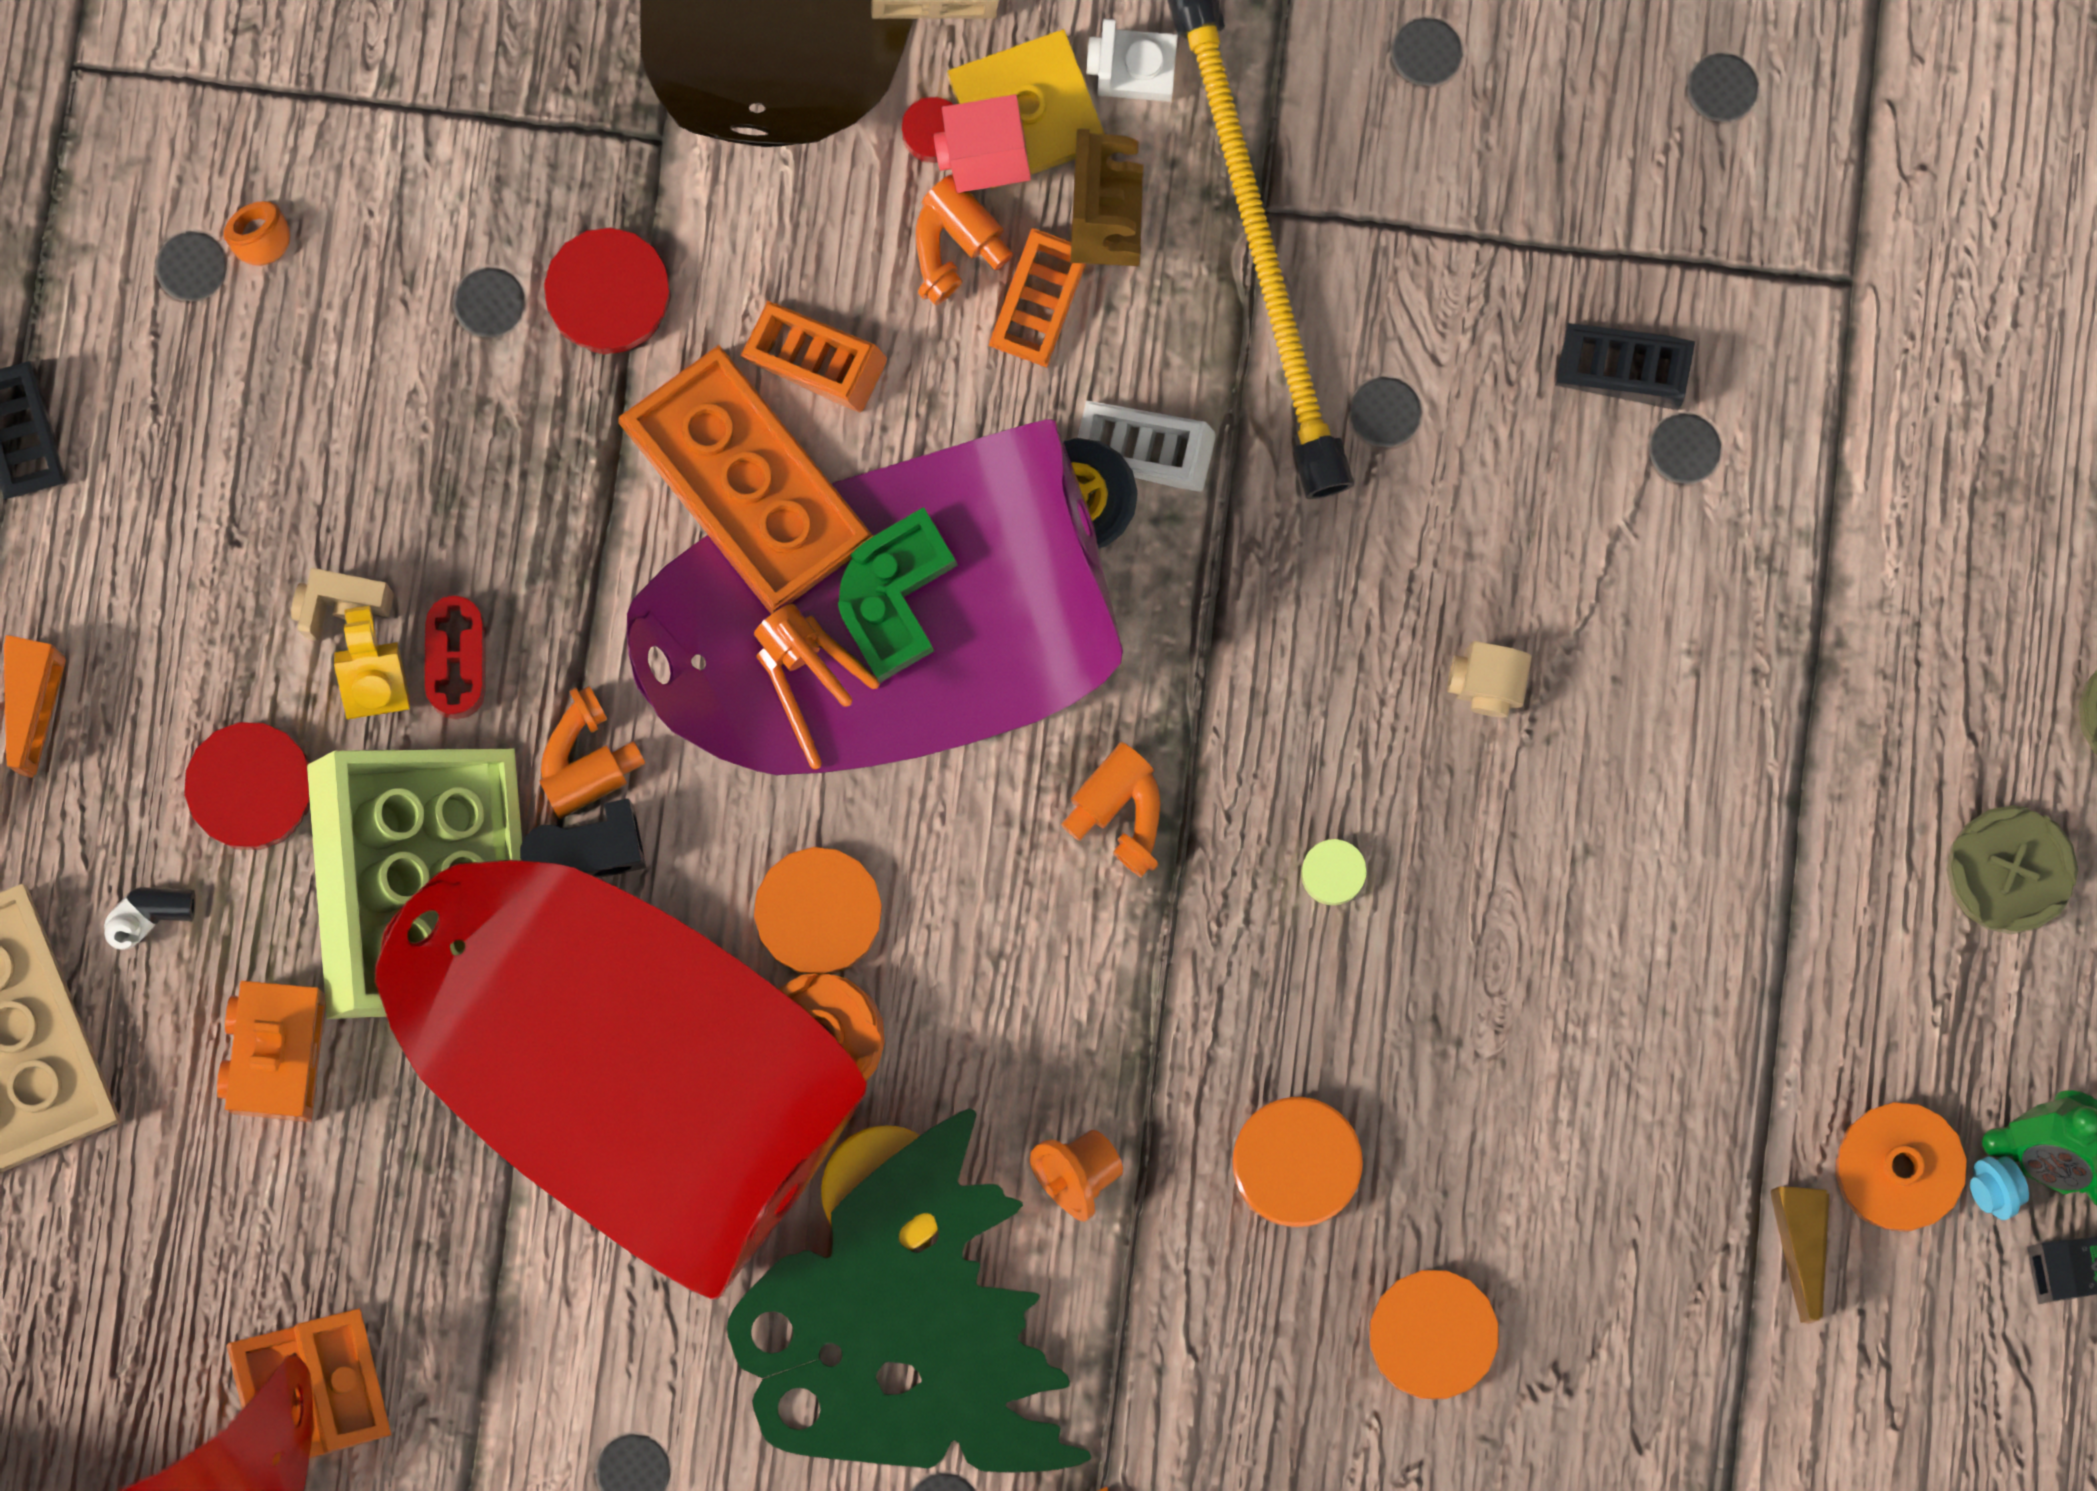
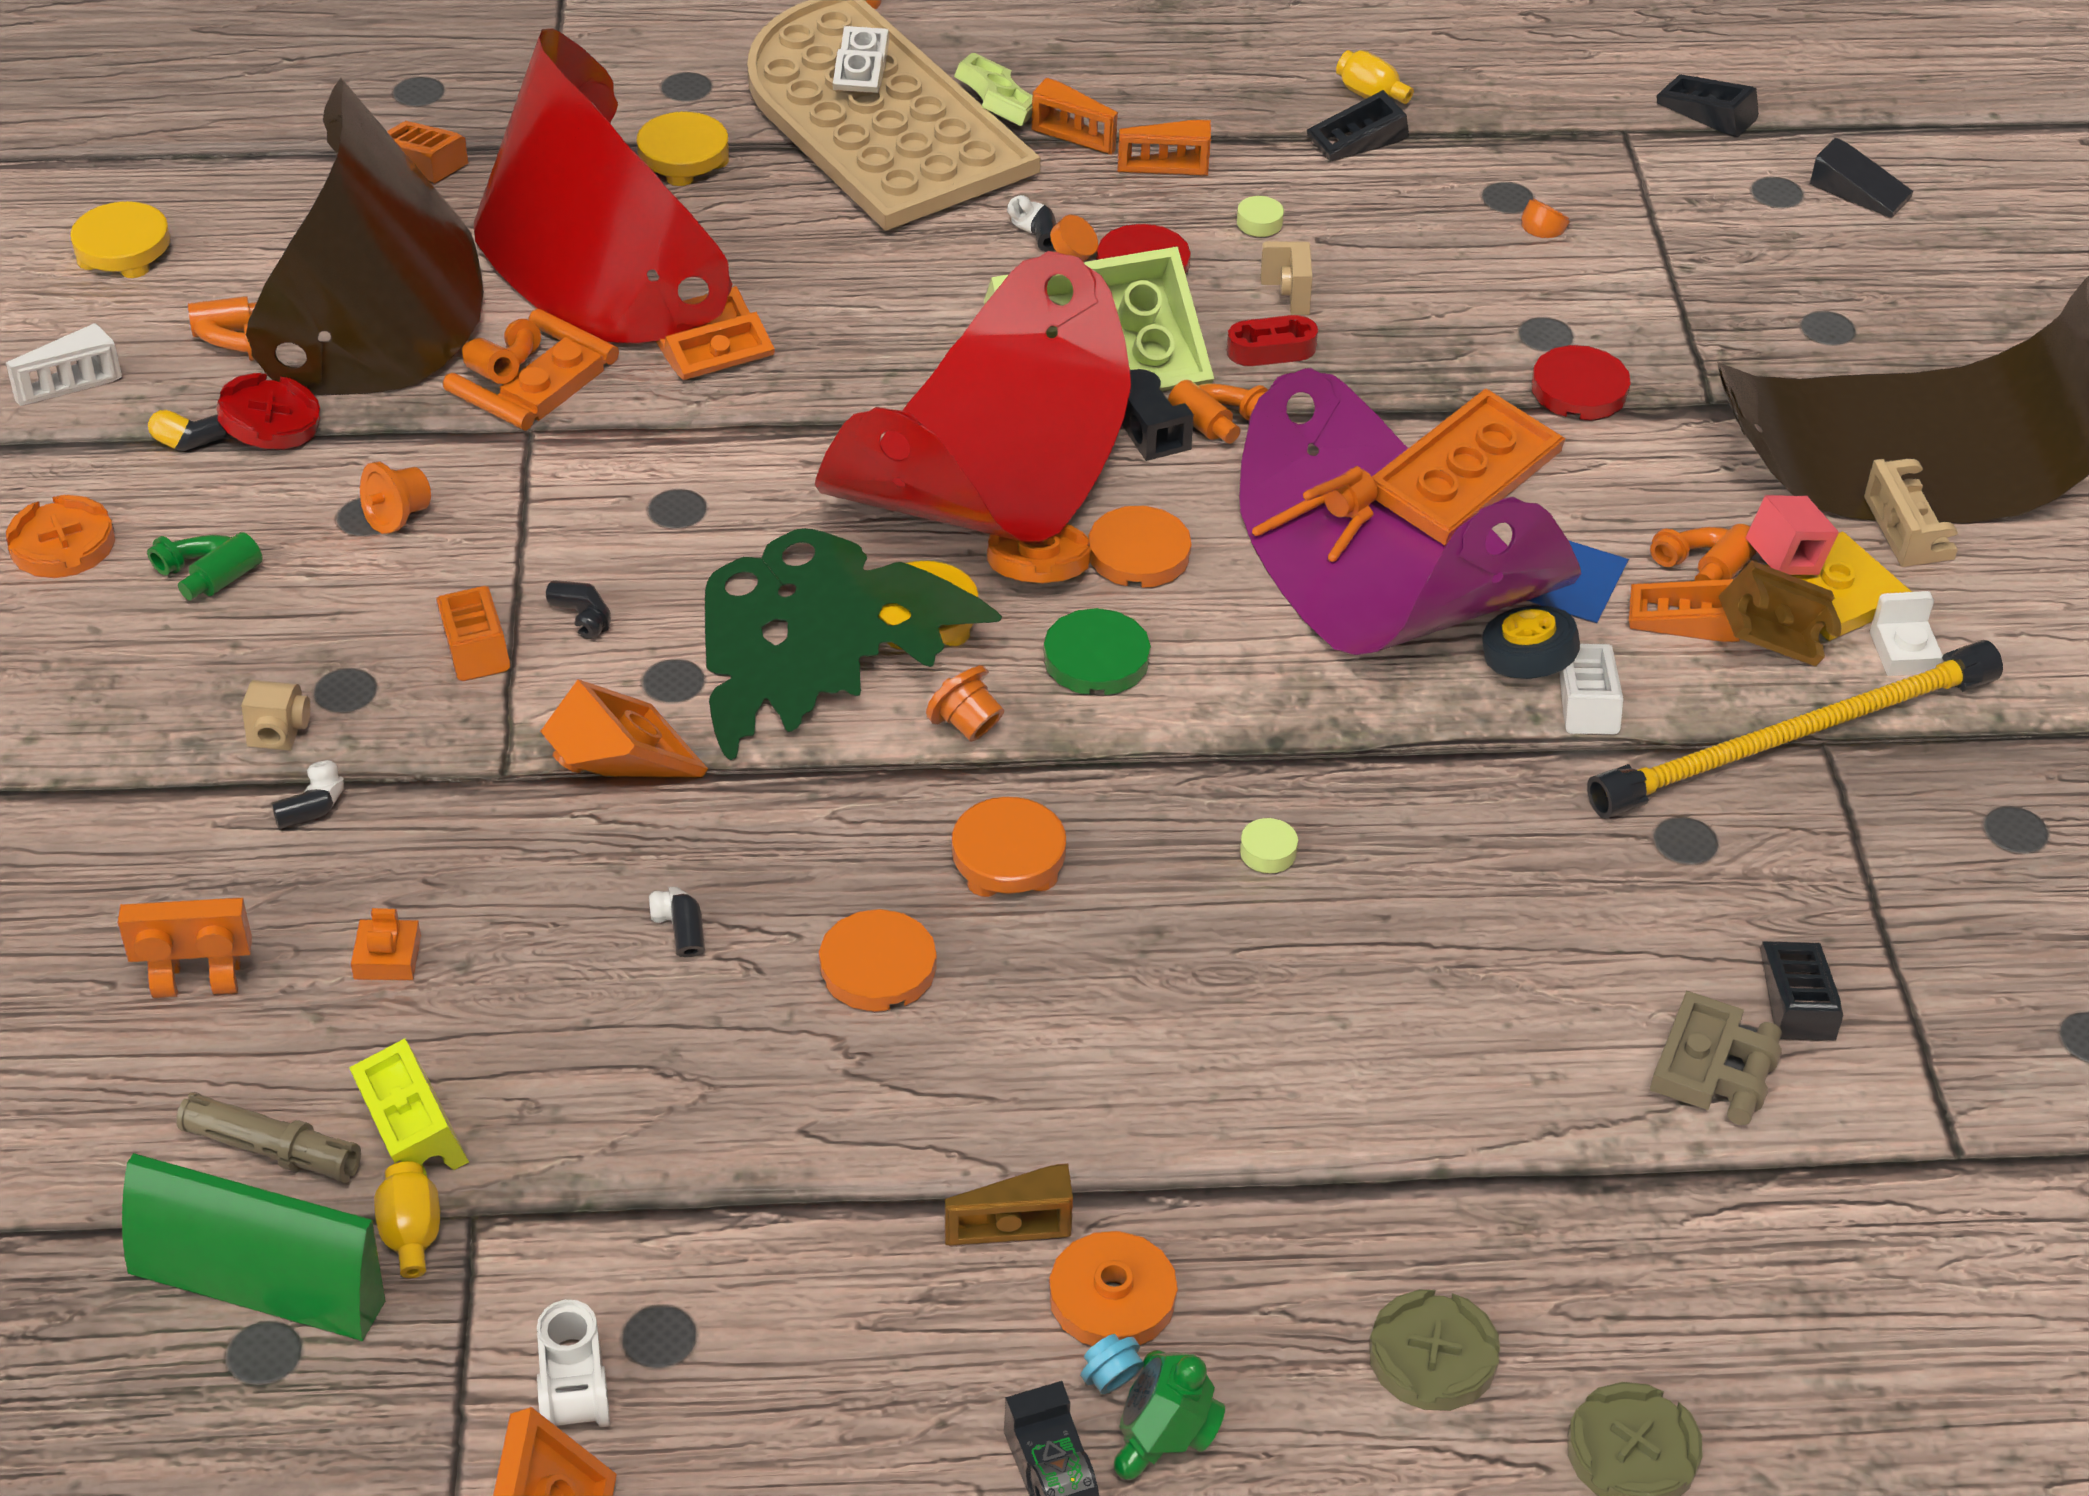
camera: 80 degrees right, 35 degrees down
orange brick [217,980,326,1122] -> none
yellow plate [334,605,410,720] -> none
orange slope [740,300,887,413] -> none
green plate [838,507,958,683] -> none
orange plant [1061,742,1161,877] -> none
tan plate [1447,641,1532,718] -> none
none -> green tile [1043,608,1151,695]
none -> orange tile [1050,215,1098,262]
none -> yellowish green tile [1237,196,1284,237]
none -> blue sticker [1526,540,1629,623]
none -> dark tan plate [1650,990,1782,1125]

